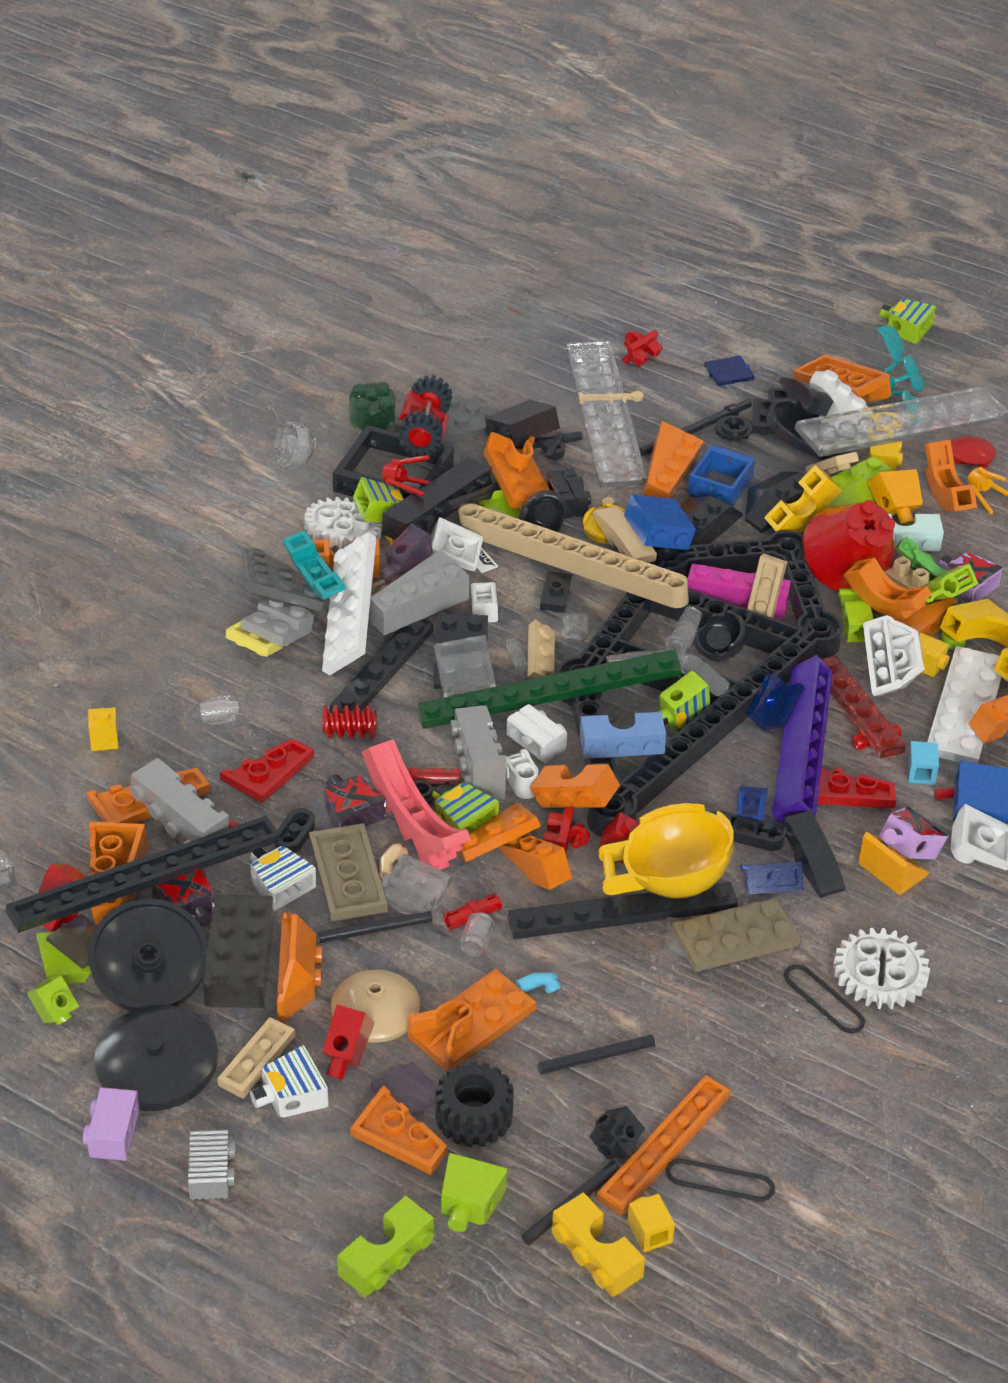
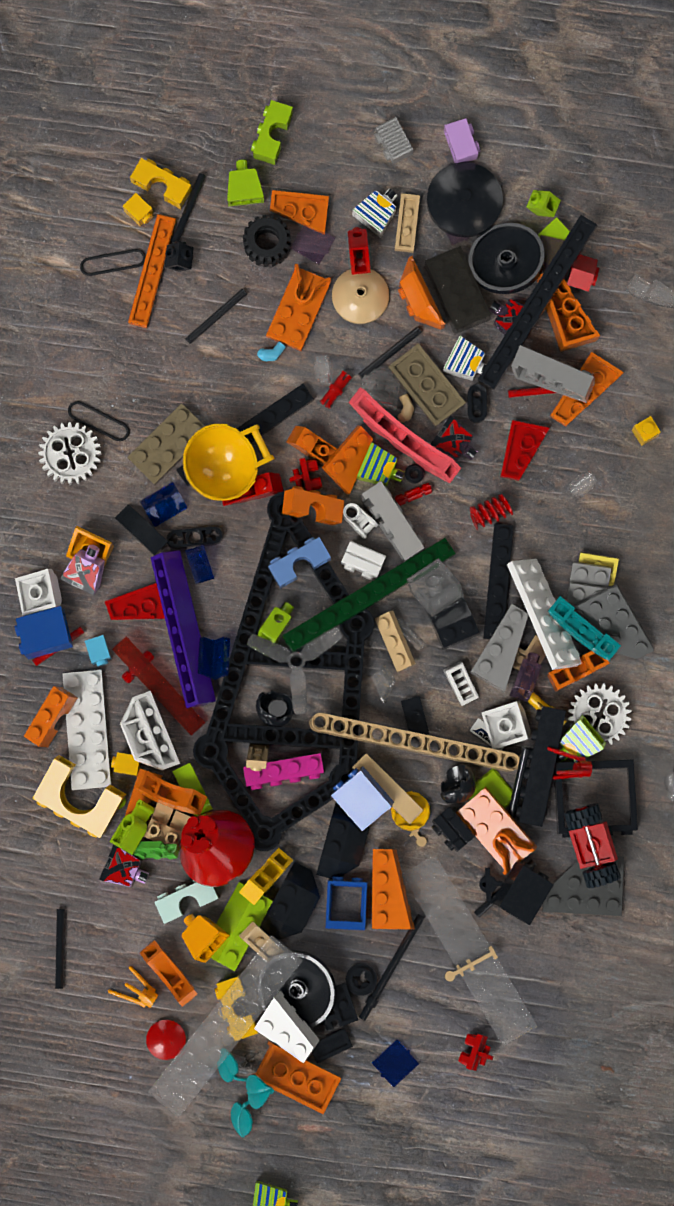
camera: 155 degrees right, 40 degrees up
clear green brick [349,382,396,431] -> none
black slope [779,378,834,417] -> none

